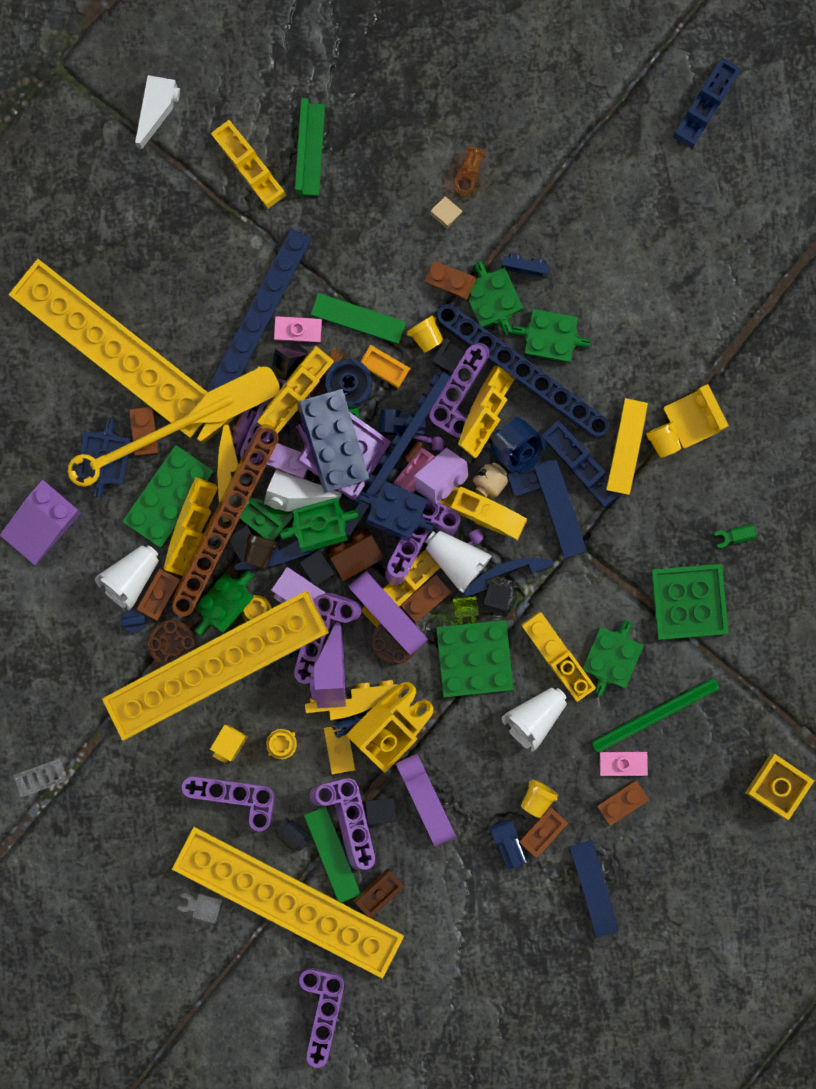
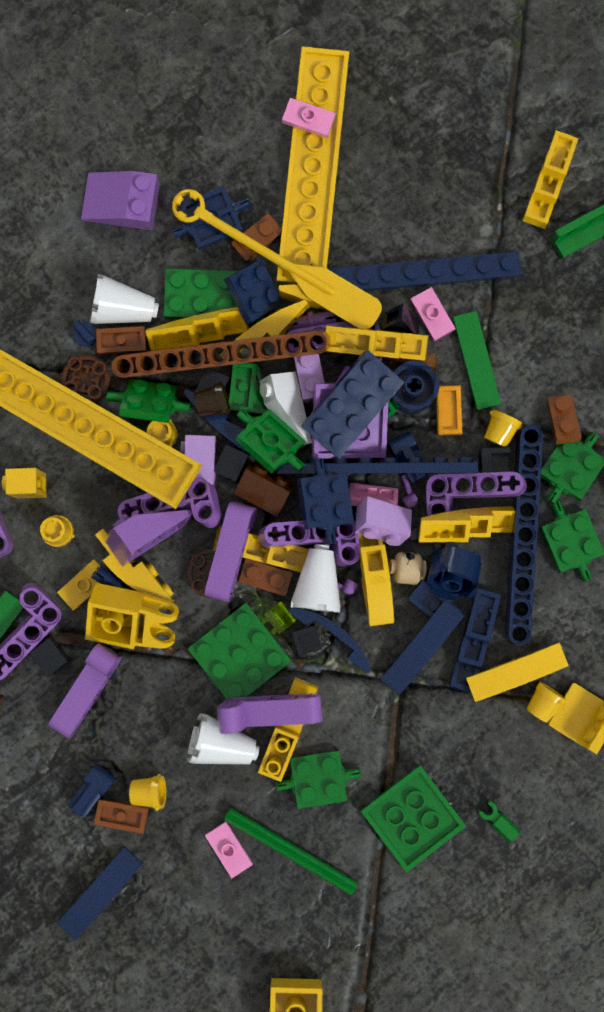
camera: 60 degrees right, 0 degrees up
white slope [135,75,180,149] -> none
reddish brown slope [400,438,423,464] -> none
dark orange plate [597,780,649,826] -> none
none -> medium lavender beam [217,693,323,734]
none -> dark blue plate [224,259,283,324]
none -> bright pink plate [282,98,336,139]

